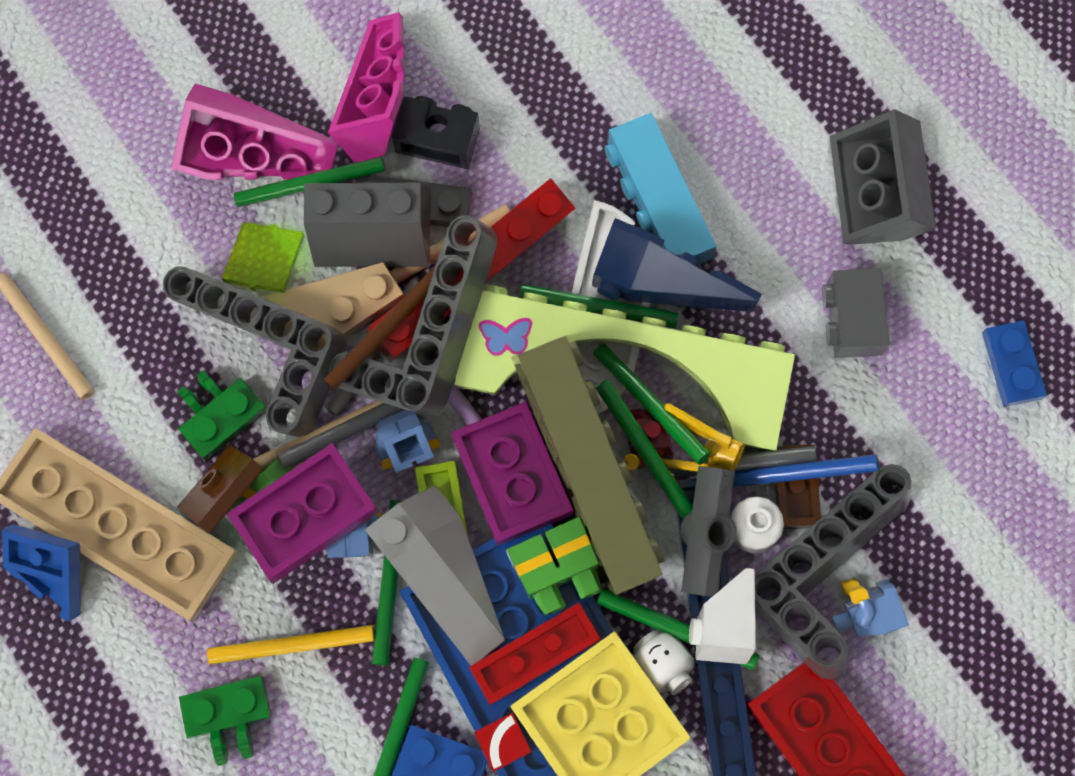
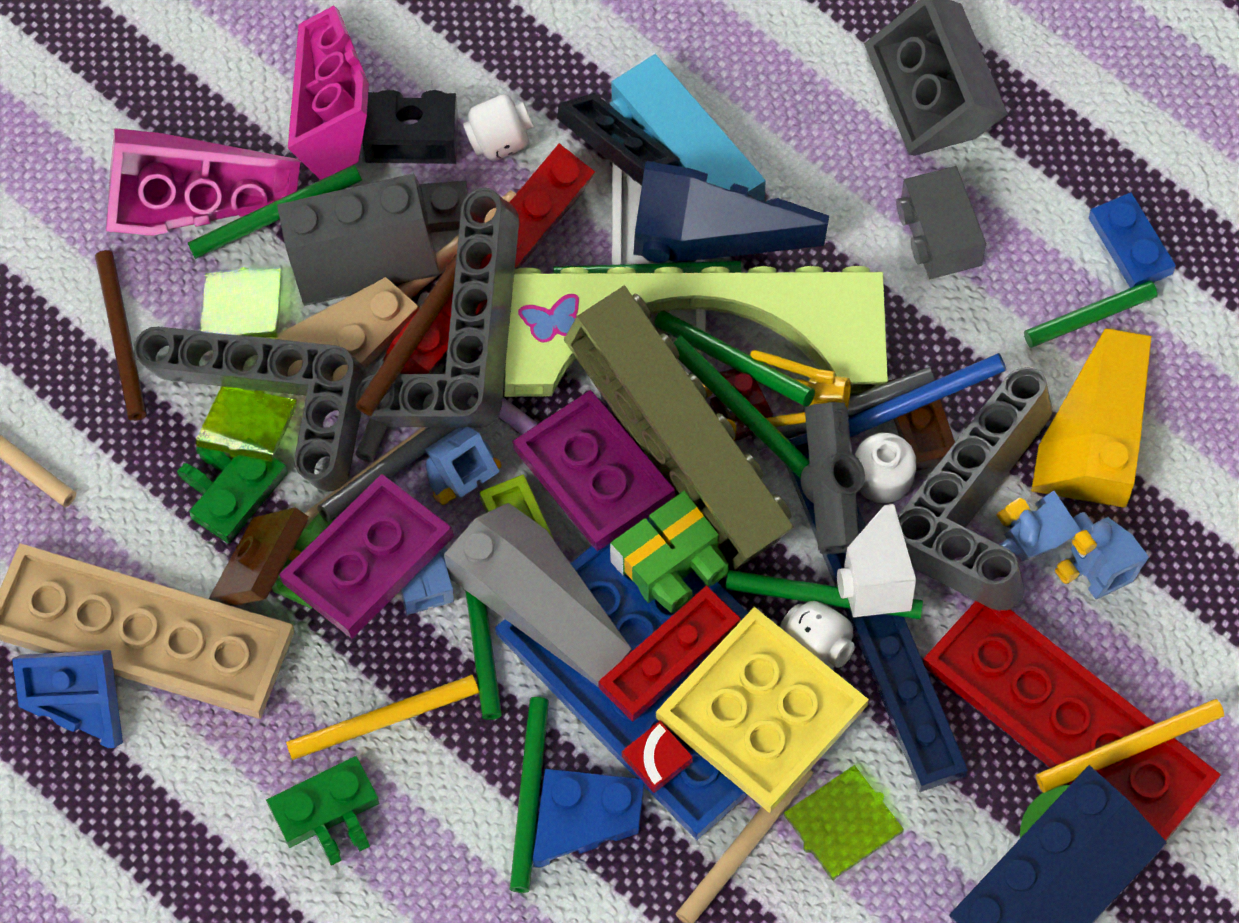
camera: 15 degrees left, 10 degrees down
none -> reddish brown piece [95,250,147,421]
none -> clear neon green piece [196,386,297,462]
none -> white head [463,94,534,161]
none -> black plate [557,93,680,186]
none -> green bar [1024,280,1158,348]
none -> yellow wedge [1031,328,1152,508]
none -> medium blue piece [1055,512,1149,600]

